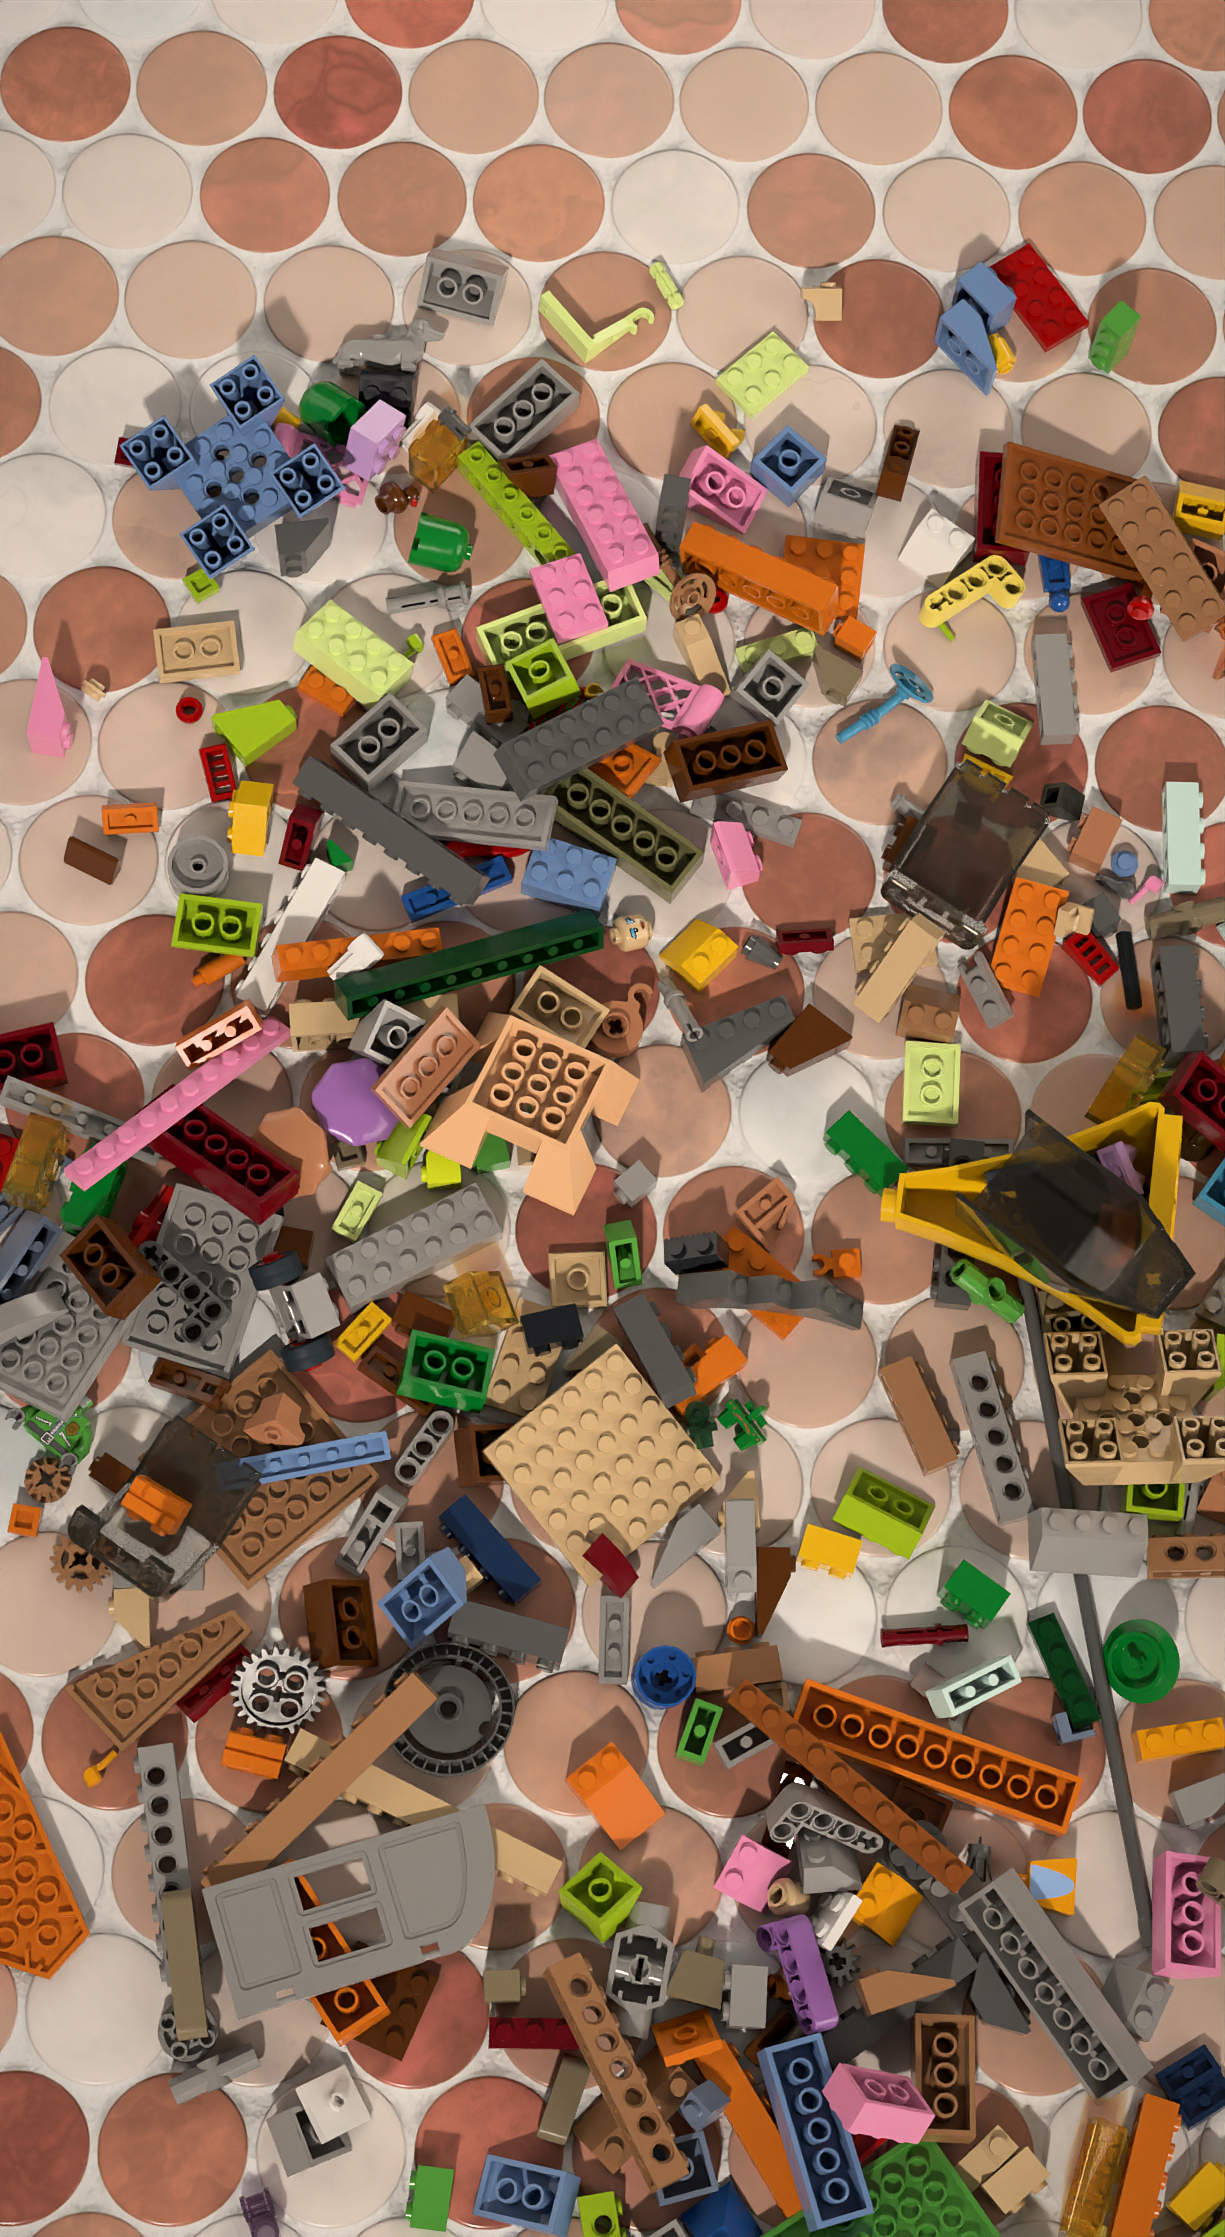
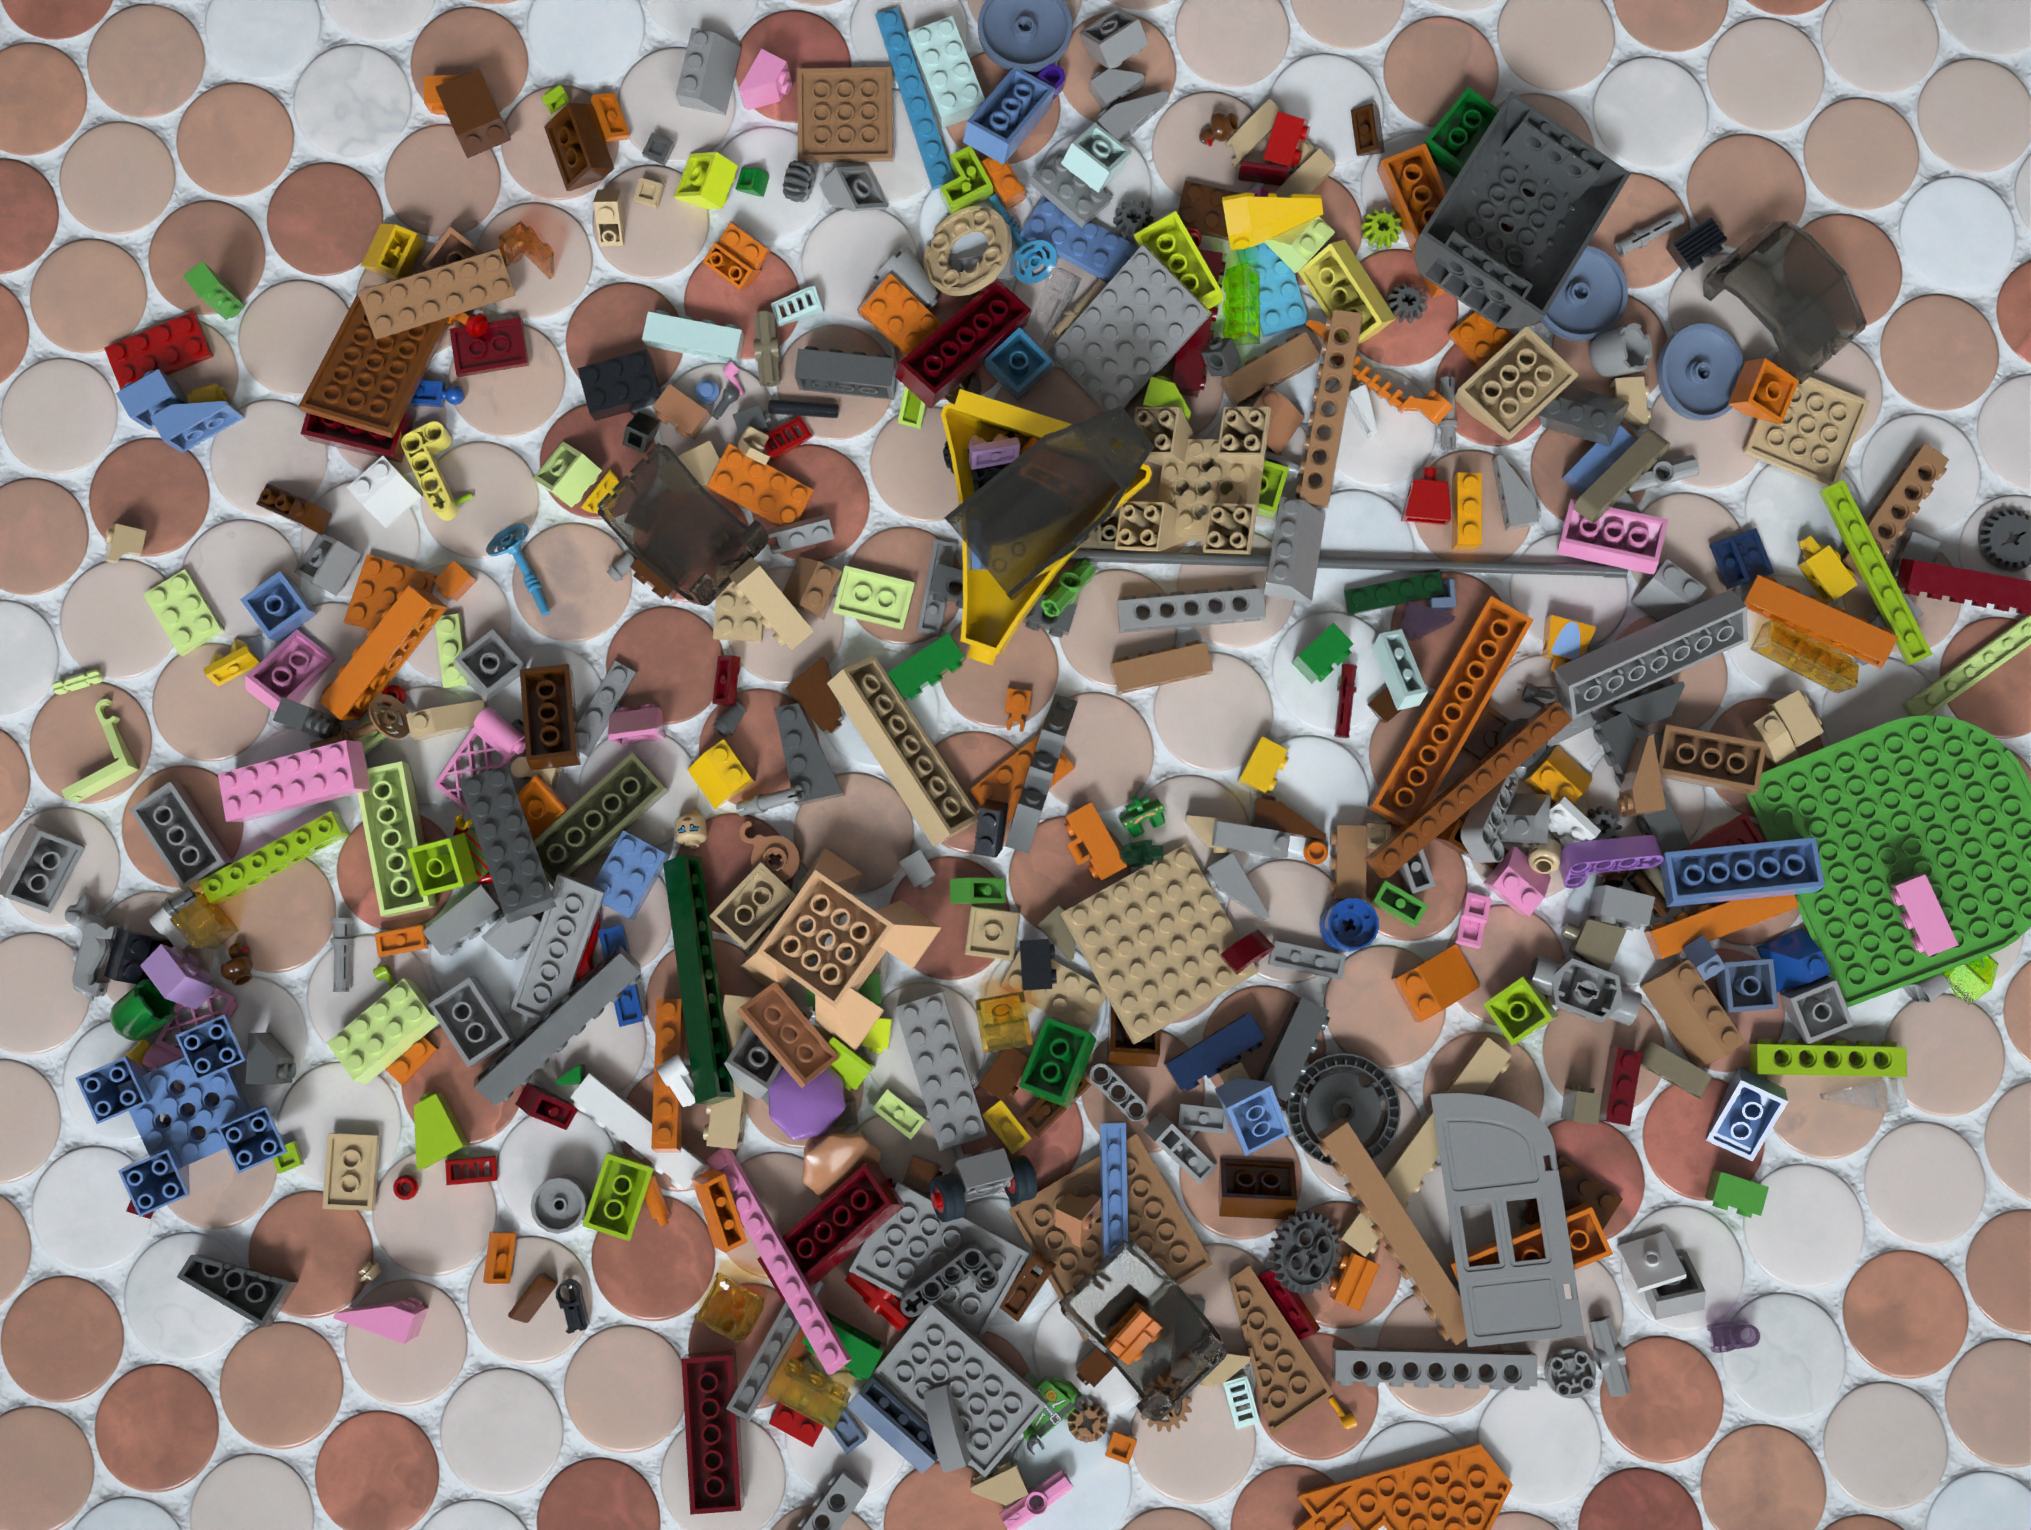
camera: 70 degrees left, 10 degrees up
reddish brown brick [59,1215,162,1320] -> none
dark tan beam [161,1888,209,2041] -> none
yellow brick [227,780,274,857] -> none
green cylinder [408,511,474,573] -> none
reddish brown slope [477,664,513,725] -> none
reddish brown slope [498,453,558,498] -> none
bright pink plate [529,553,608,644] -> none
medium nougat brick [543,1952,689,2194] -> none
dark grey brick [613,1293,697,1409] -> none
orange plate [651,2007,723,2067] -> none
nougat wing [734,1176,795,1254] -> none
dark tan slope [812,645,864,707] -> none
bright pink brick [822,2063,935,2144] -> none
lime slope [832,1466,935,1560] -> none
light grey brick [1031,633,1080,745] -> none
clear yellow brick [1084,1032,1166,1125] -> none
green piece [1103,1619,1180,1704] -> none
none -> dark grey wedge [177,1255,298,1328]
none -> black piece [556,1279,590,1334]
none -> black brick [577,349,662,421]
none -> clear yellow slope [694,1272,764,1343]
none -> tan brick [827,655,979,847]
none -> light aqua slope [1223,1373,1260,1430]
none -> clear purple slope [1397,601,1455,641]
none -> red torso [1401,467,1451,525]
none -> bright pink slope [1455,892,1491,949]

